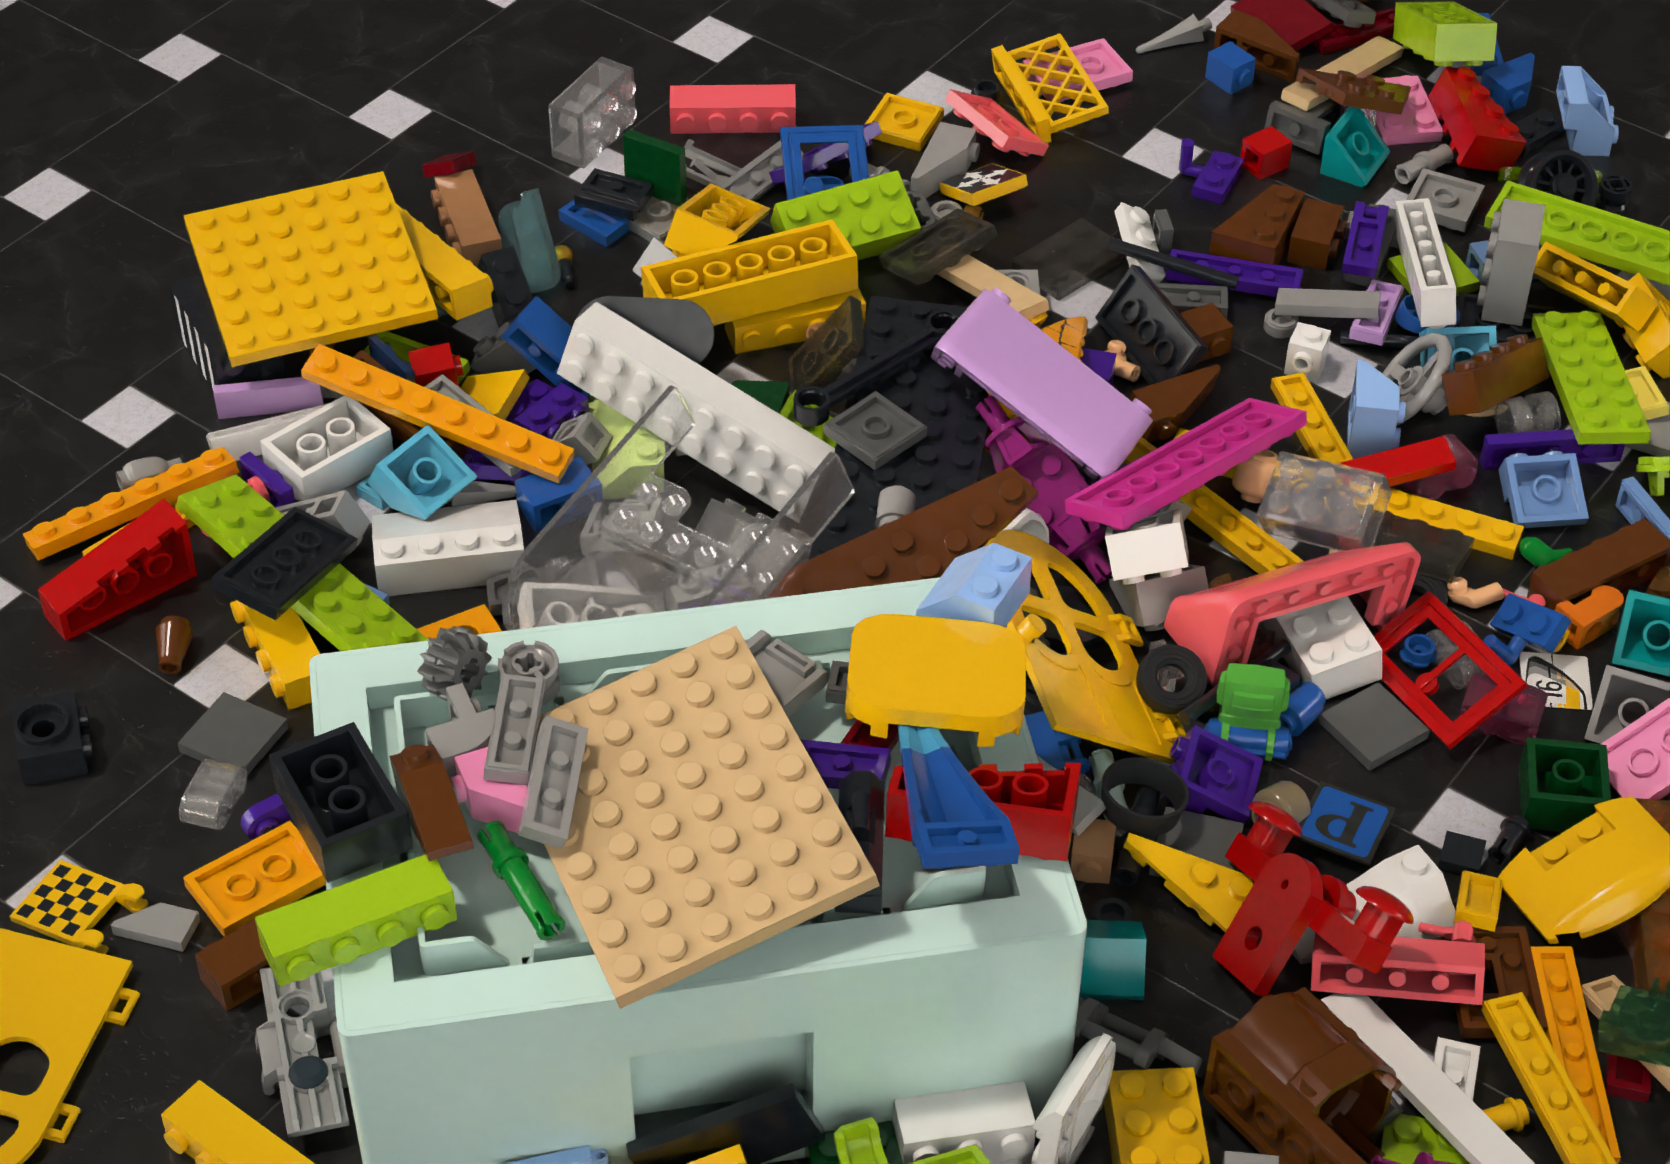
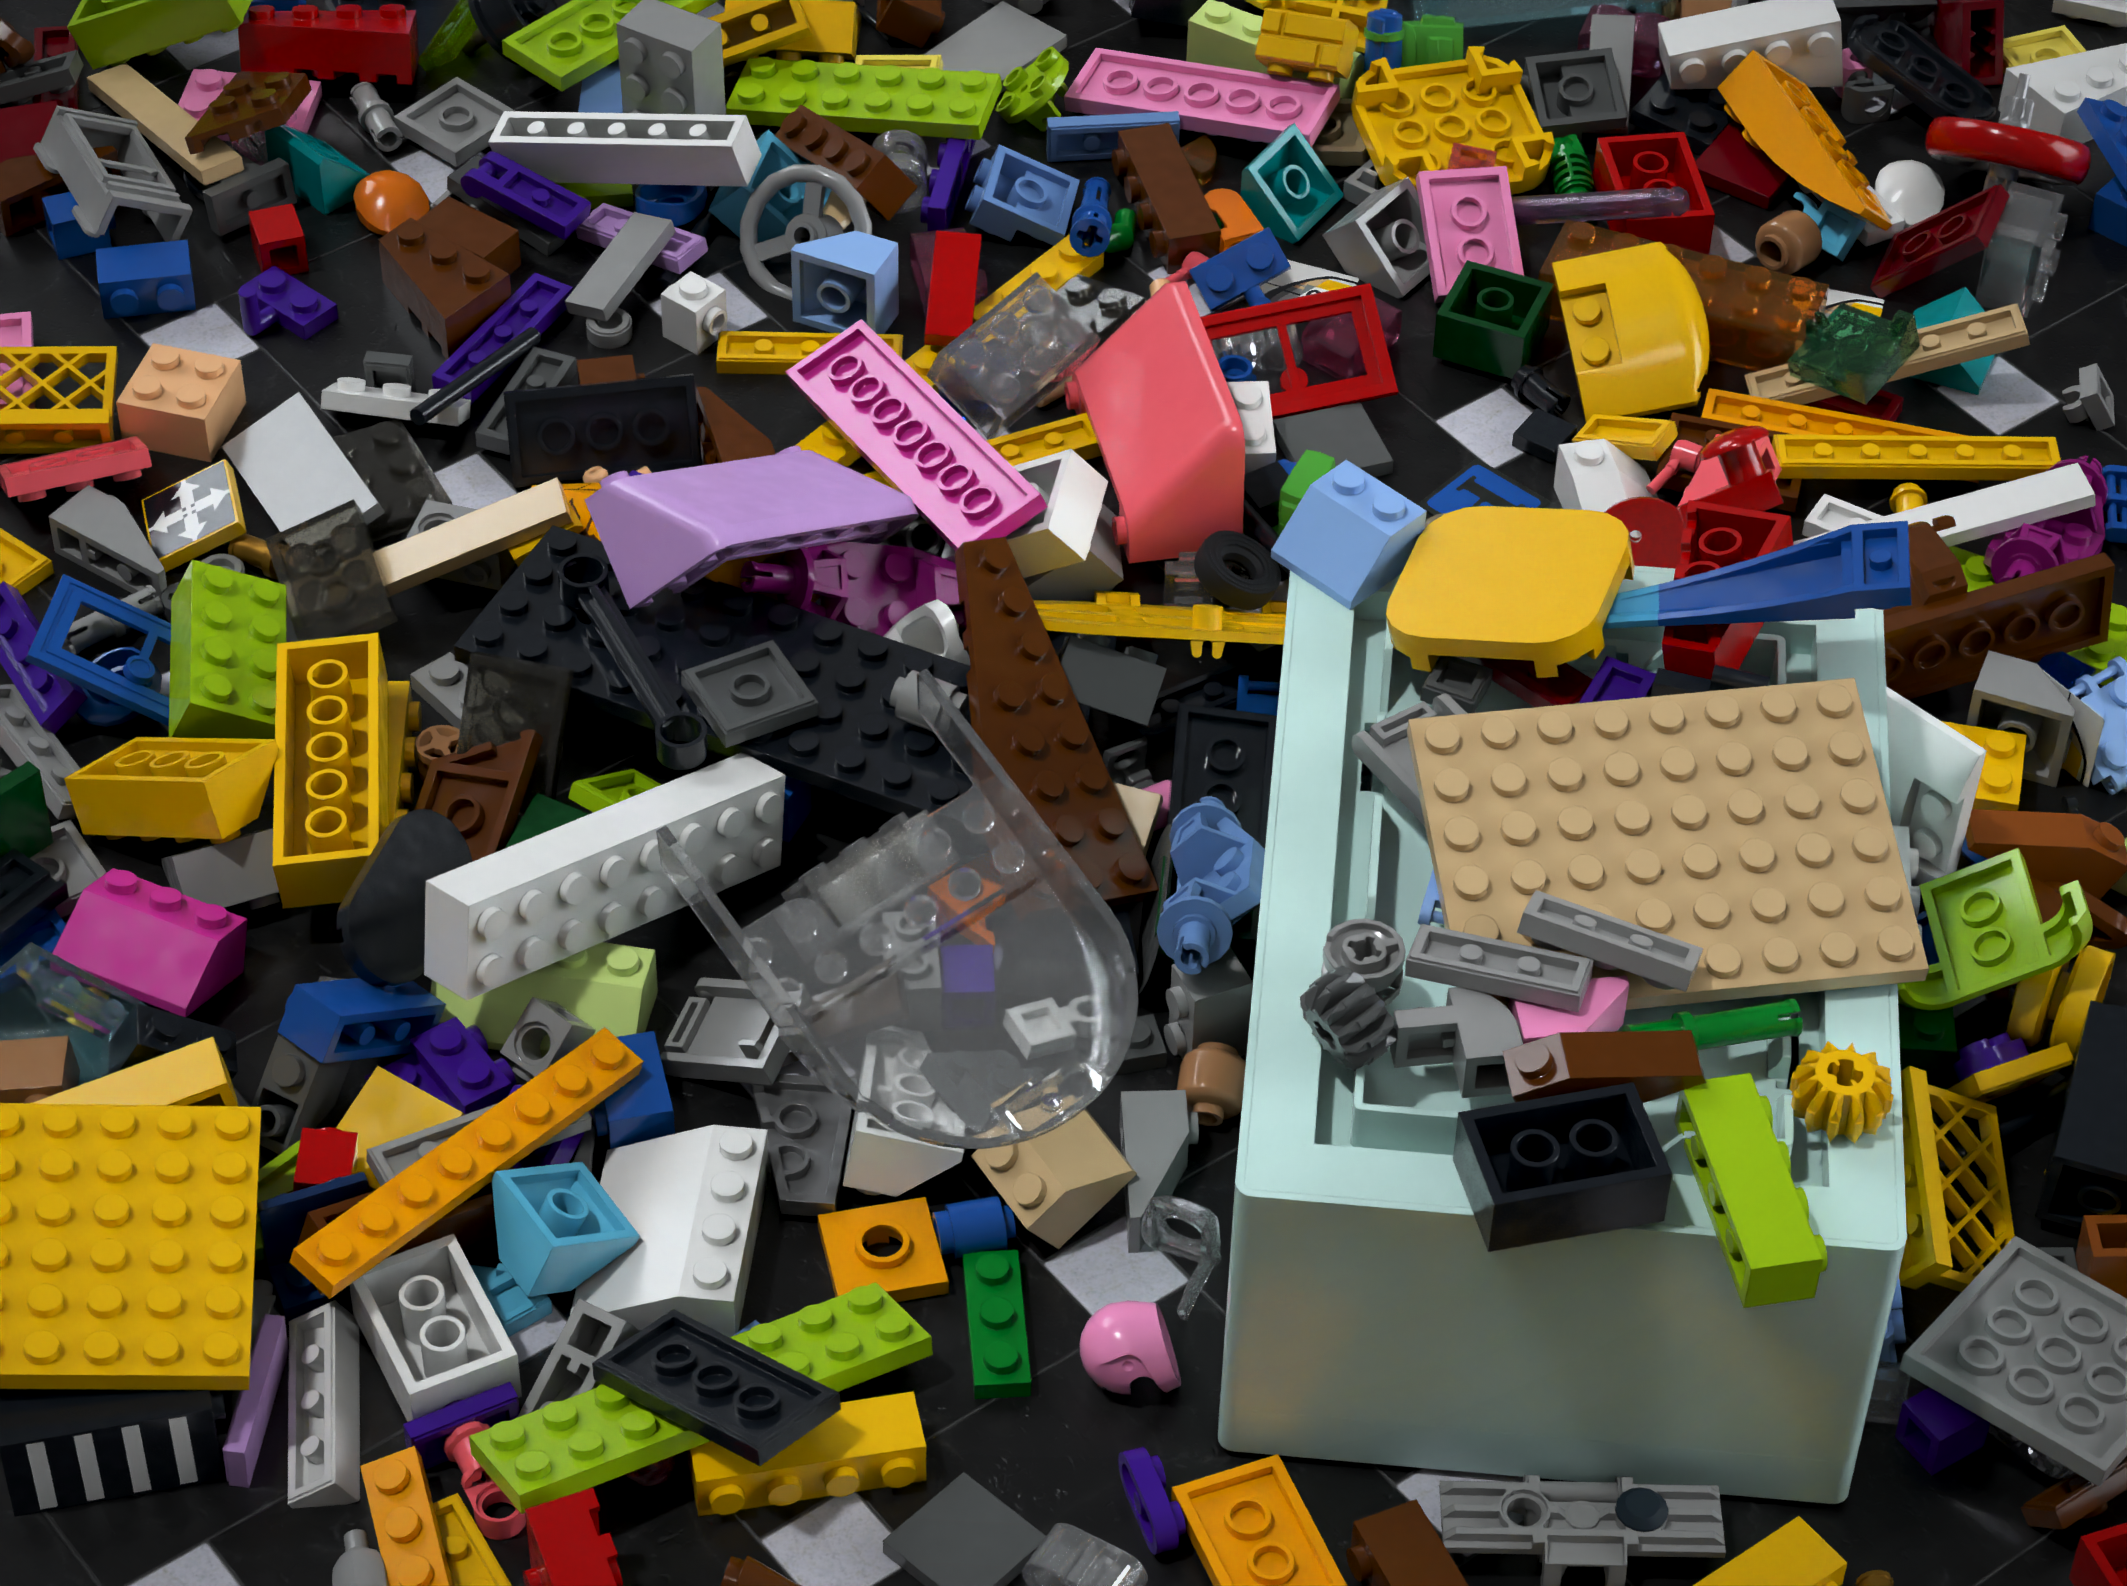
camera: 75 degrees left, 0 degrees up
none -> light grey piece [33,106,193,242]
none -> dark pink slope [50,868,247,1017]
none -> blue brick [95,239,196,319]
none -> light nougat brick [116,343,246,462]
none -> tile [221,392,385,558]
none -> orange hat [353,170,430,235]
none -> reddish brown wing [415,729,543,862]
none -> blue pin [1069,177,1112,257]
none -> yellow gear [1789,1041,1894,1143]

